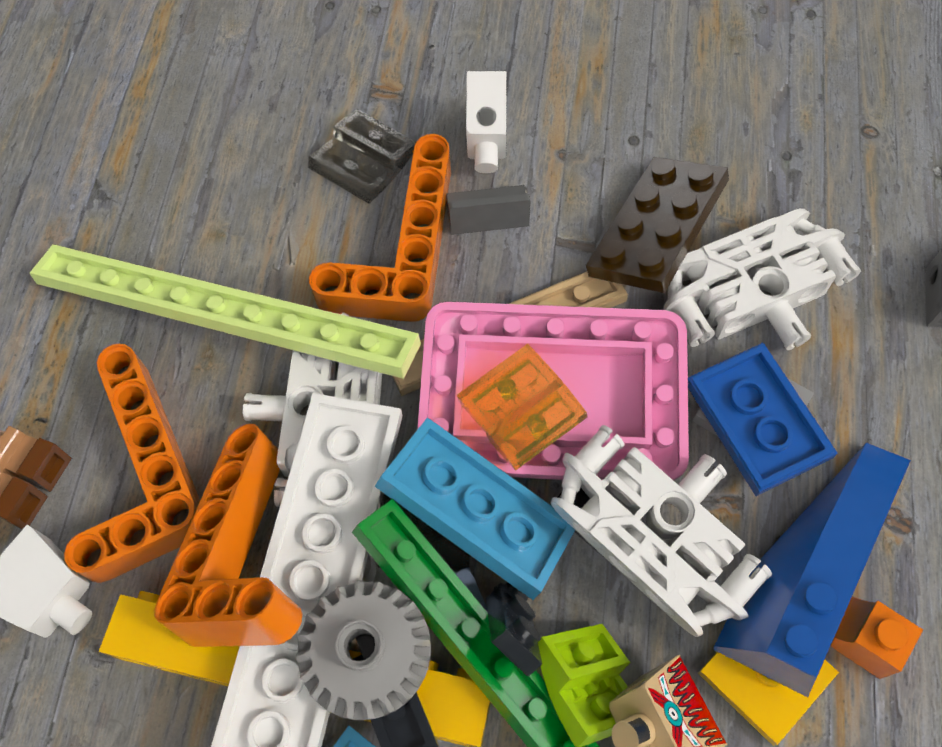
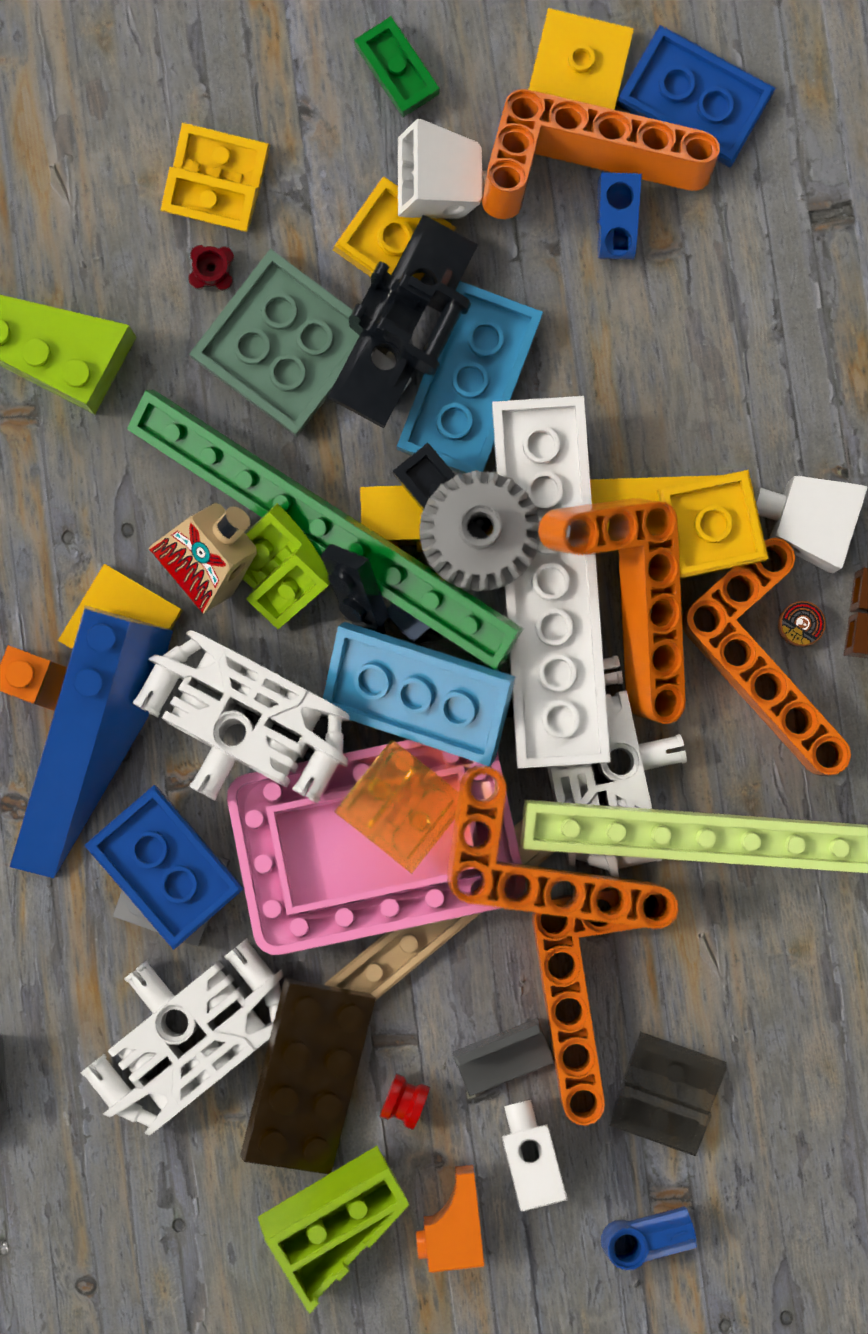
camera: 160 degrees right, 20 degrees up
none -> lime wedge [257,1146,410,1314]
none -> red wheel [379,1073,430,1130]
none -> orange arch [416,1165,484,1273]
none -> orange beam [447,765,678,929]
none -> blue piece [601,1206,697,1270]
none -> yellow plate [657,470,769,579]
none -> tile [778,601,825,647]

